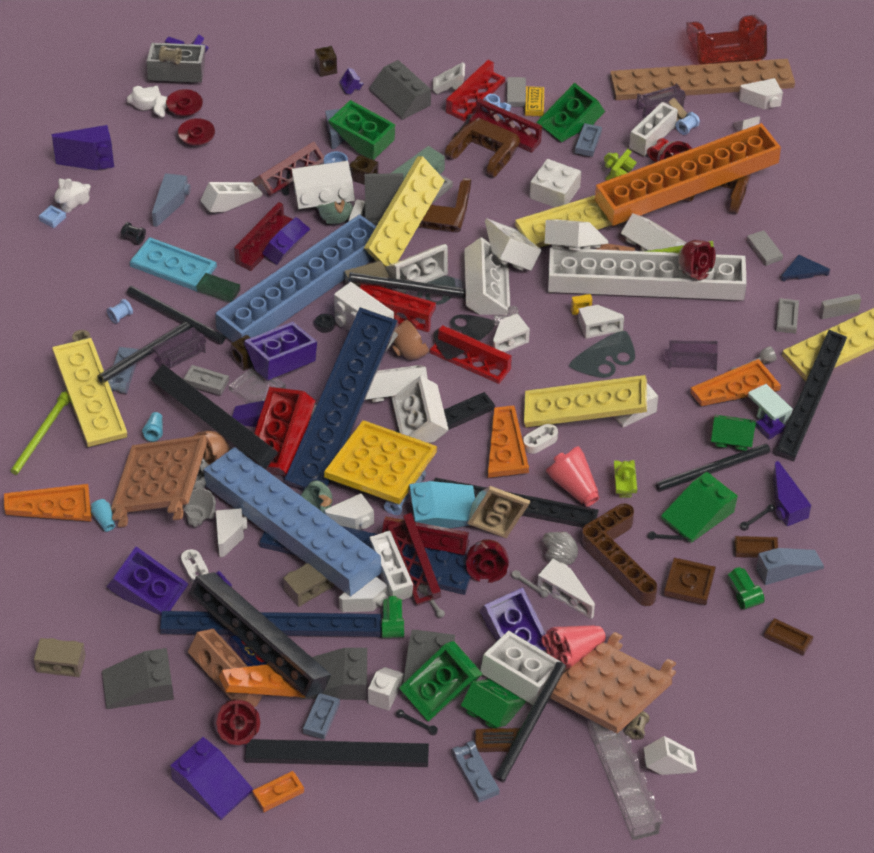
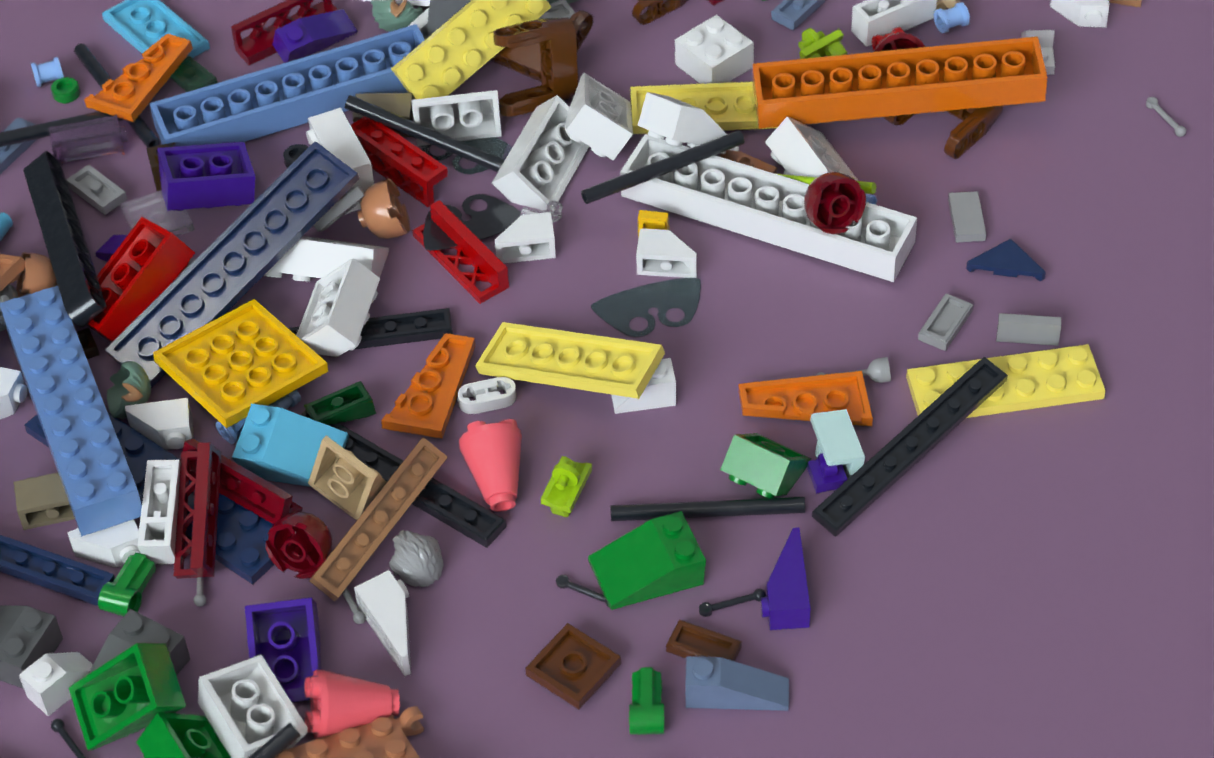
camera: 25 degrees right, 0 degrees up
reddish brown beam [581,503,658,606] -> none
clear purple window [665,340,718,371] -> none
none -> green tile [51,77,80,103]
none -> orange wing [84,33,193,122]
none -> dark green slope [304,381,376,425]
none -> medium nougat plate [309,437,448,601]
none -> reddish brown connector [493,18,578,116]
none -> black piece [581,130,745,204]
none -> light grey hinge [1146,97,1186,137]

